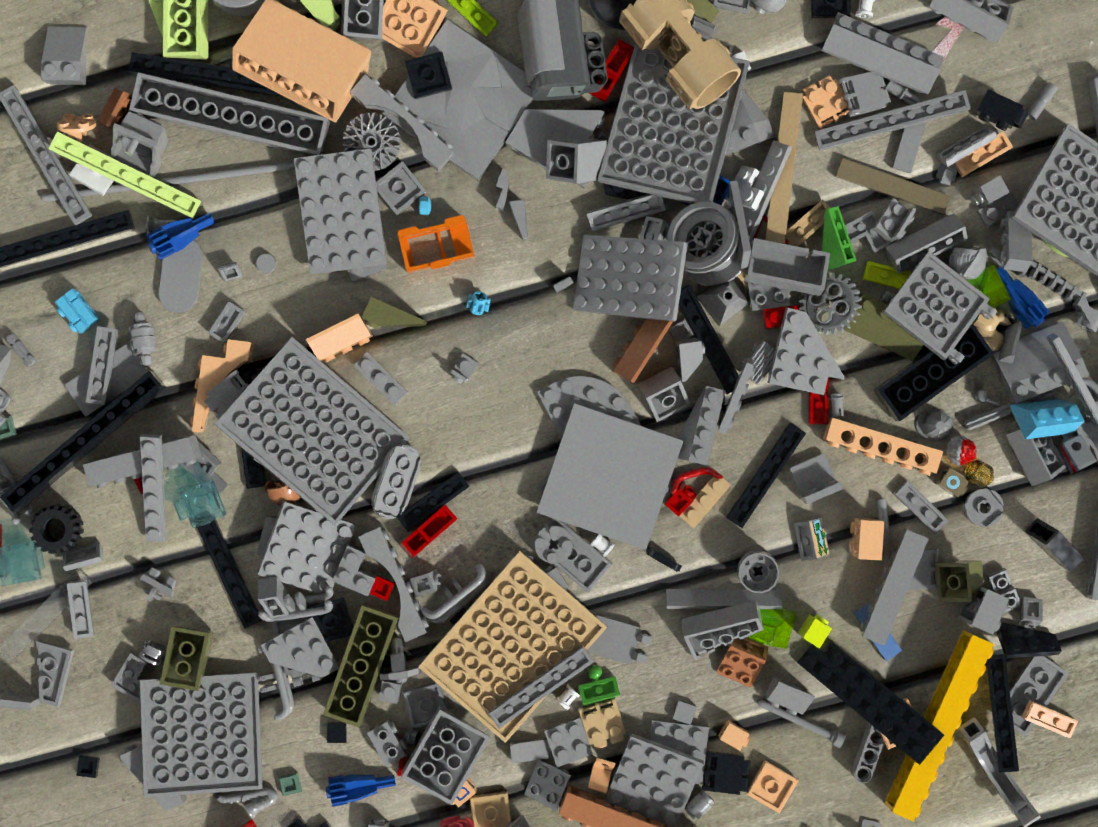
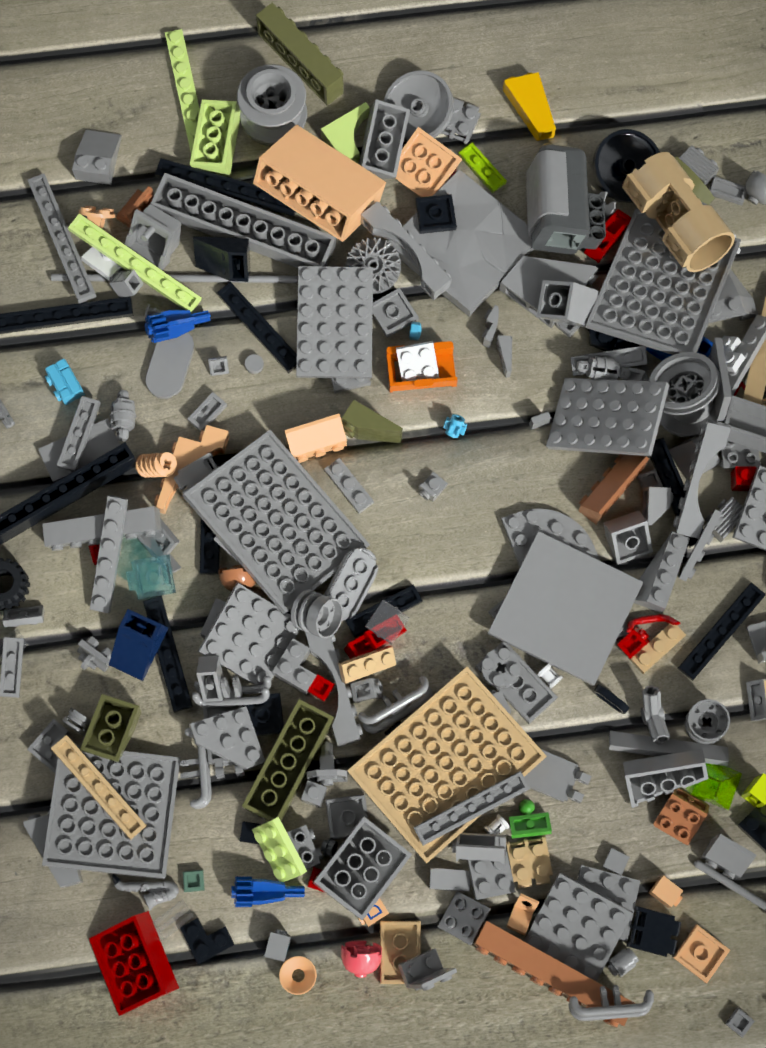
camera: 10 degrees right, 15 degrees down
none -> tan plate [51,735,146,840]
none -> light grey brick [109,269,144,298]
none -> dark blue slope [109,609,168,681]
none -> light nougat piece [135,452,177,478]
none -> black slope [193,236,251,282]
none -> black tile [217,281,297,374]
none -> yellowish green plate [252,817,307,882]
none -> light grey wheel [291,590,343,639]
none -> tan plate [338,646,396,684]
none -> clear piece [365,600,410,644]
none -> white plate [396,341,439,382]
none -> light grey window [452,833,506,864]
none -> light grey piece [576,356,630,380]
none -> light grey piece [598,191,616,218]
none -> light grey piece [641,685,670,744]
none -> light grey arch [673,419,731,539]

